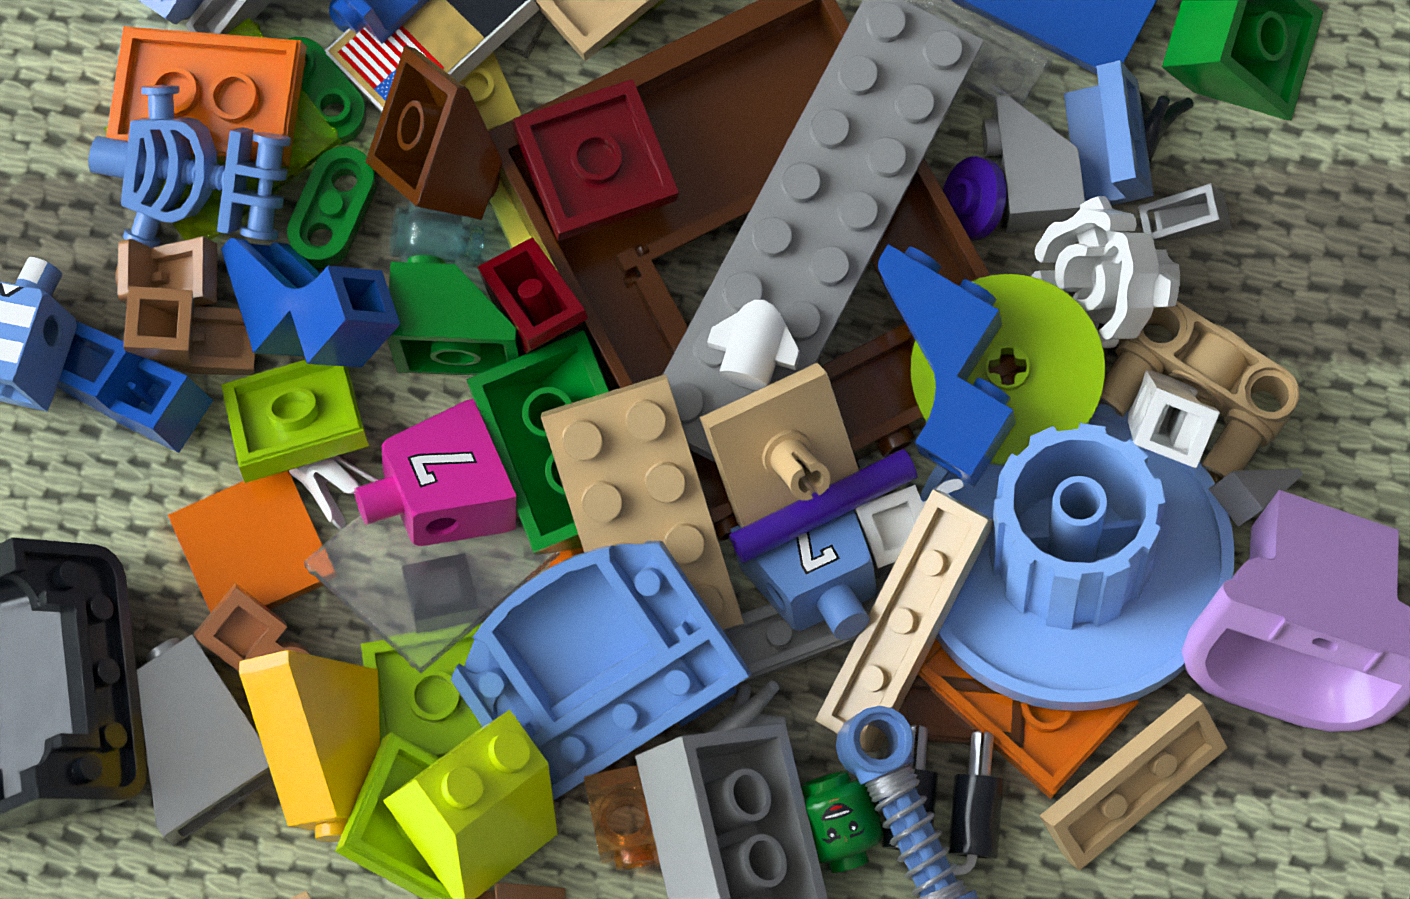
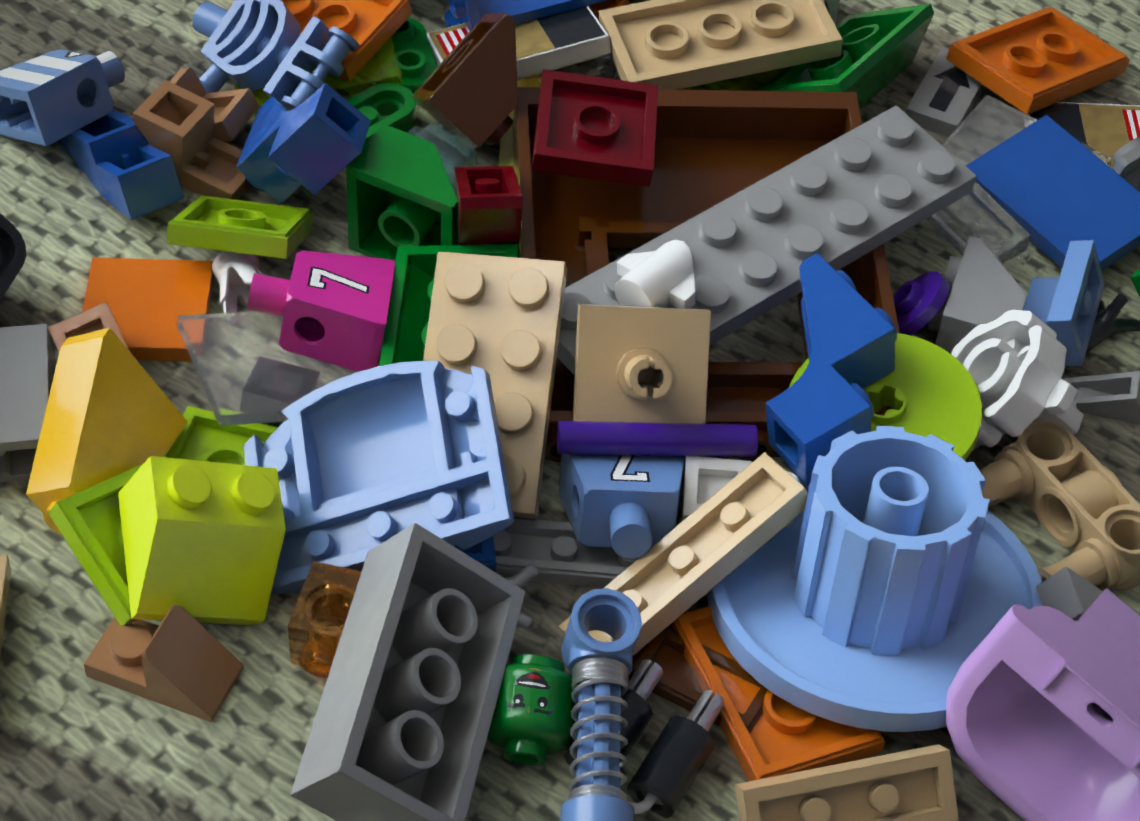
camera: 20 degrees right, 25 degrees down
white leg [1127,370,1220,468] -> none

